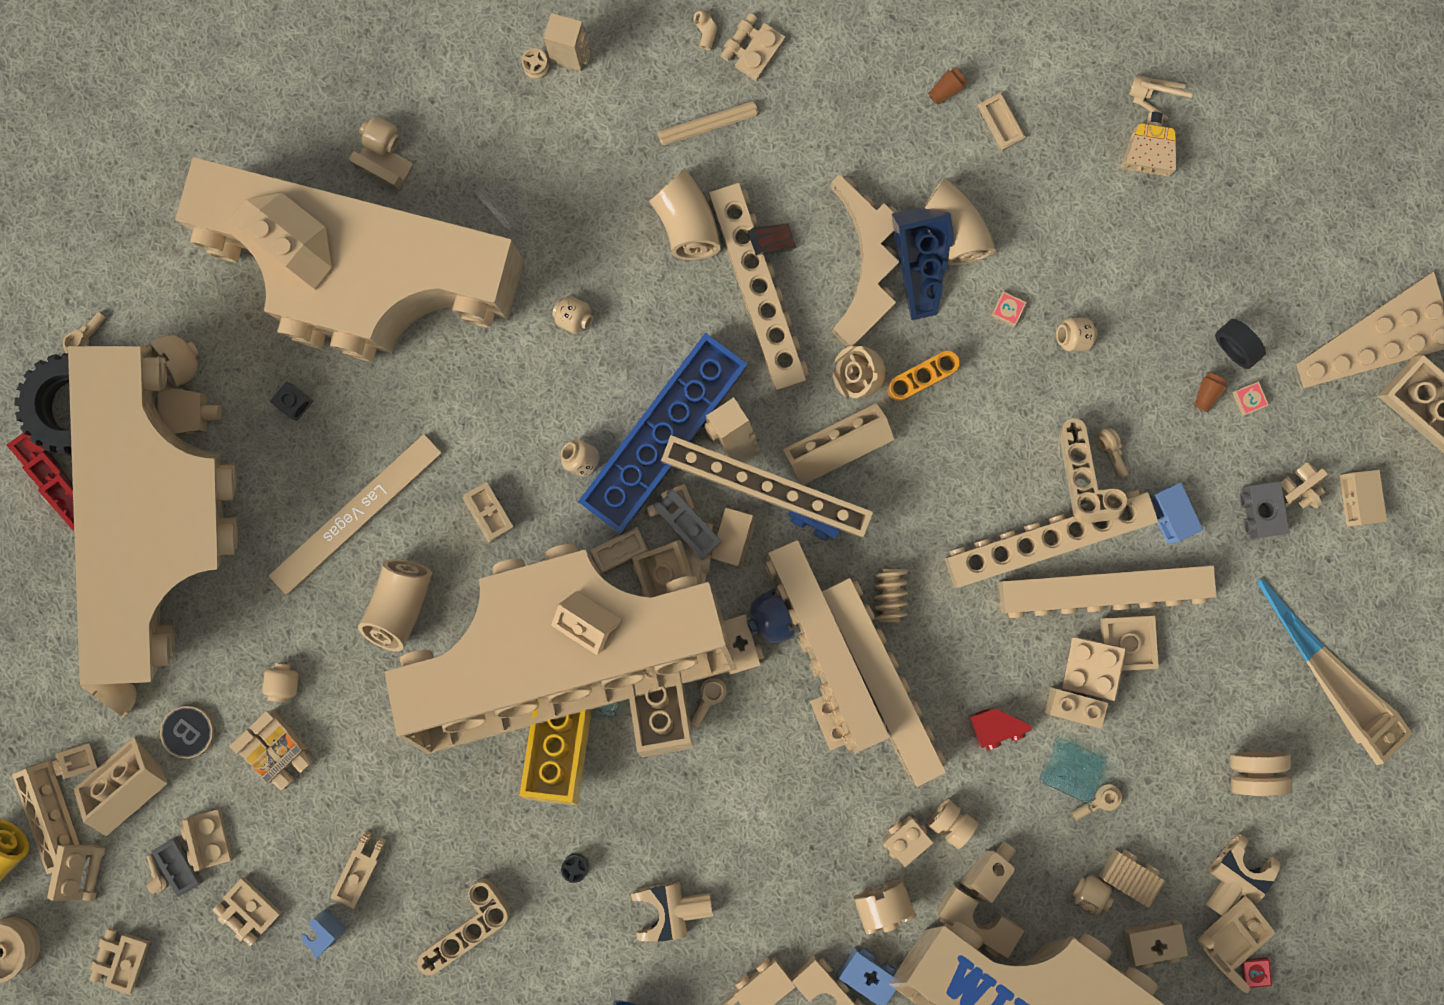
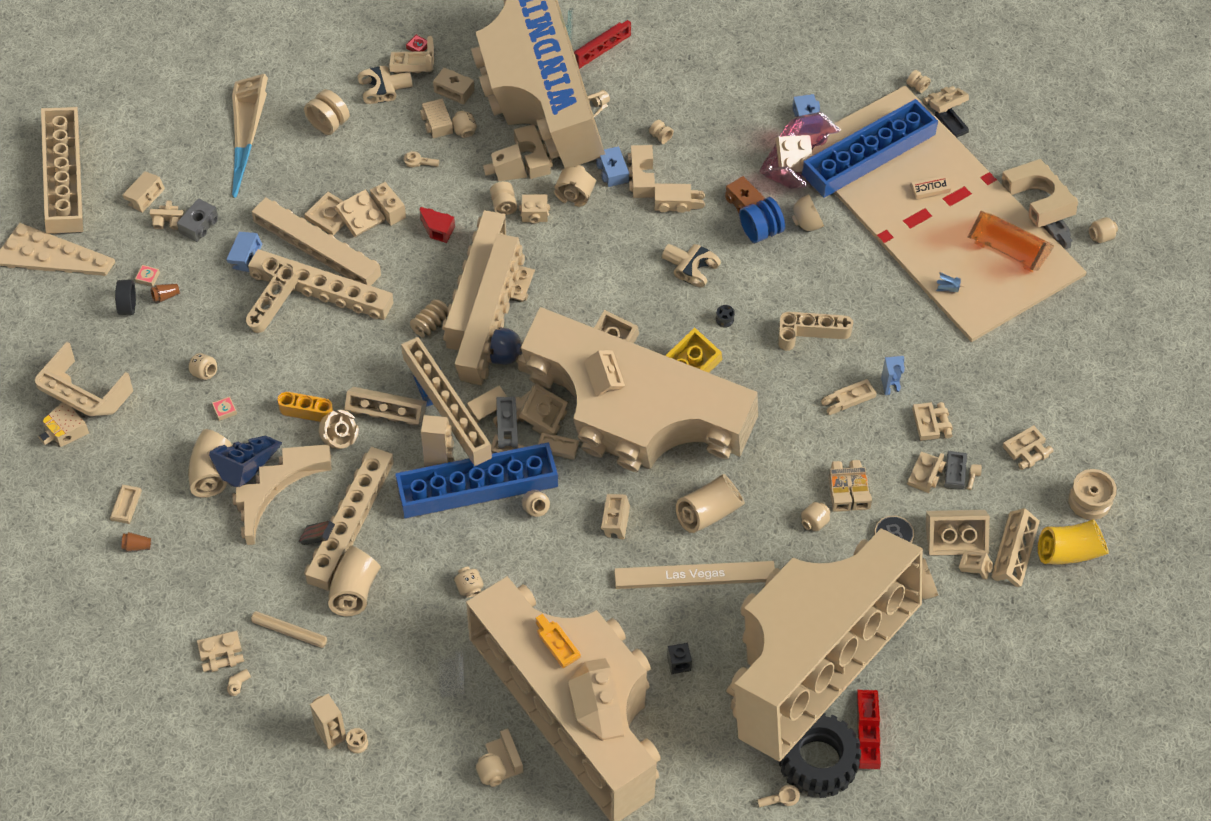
camera: 140 degrees left, 30 degrees down
tan plate [47,844,106,901] -> none
tan cylinder [148,335,199,389] -> none
clear light blue hinge [1040,737,1106,805] -> none
tan plate [1096,428,1129,478] -> none
tan plant [1129,75,1194,121] -> none
none -> tan windscreen [35,342,133,416]
none -> light orange hinge [535,613,581,668]

